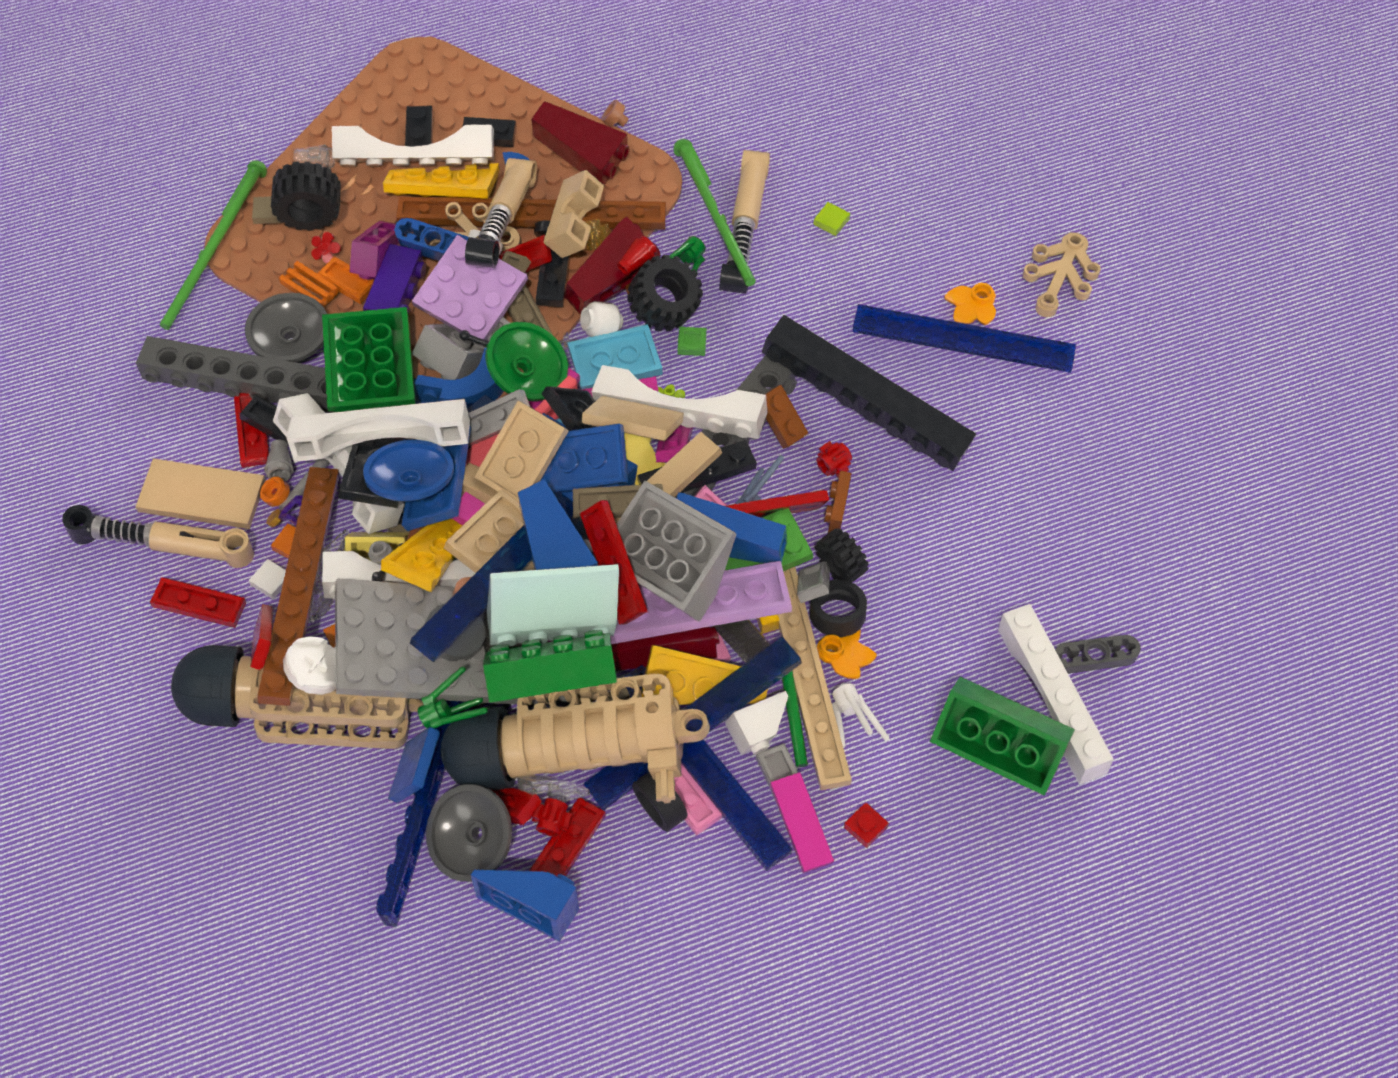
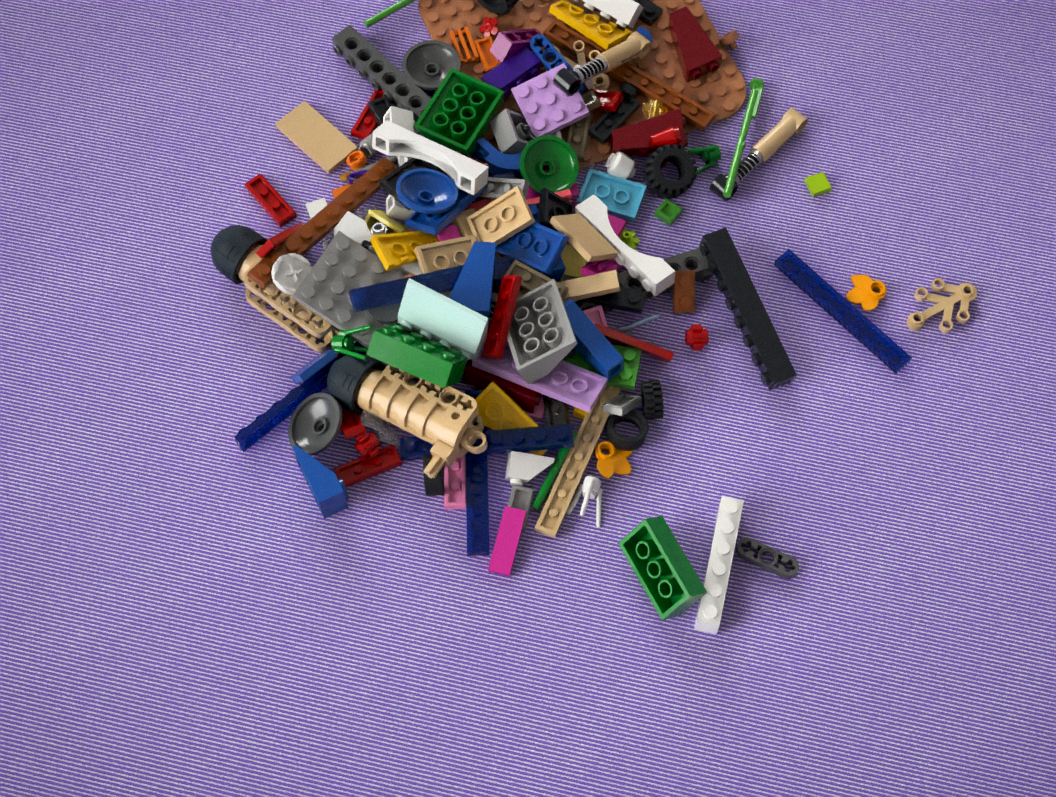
camera: 35 degrees right, 5 degrees up
piece [62,505,254,568] -> none
tan arch [543,170,604,258] -> none
dark orange plate [824,471,852,534] -> none
red plate [844,802,889,848] -> none

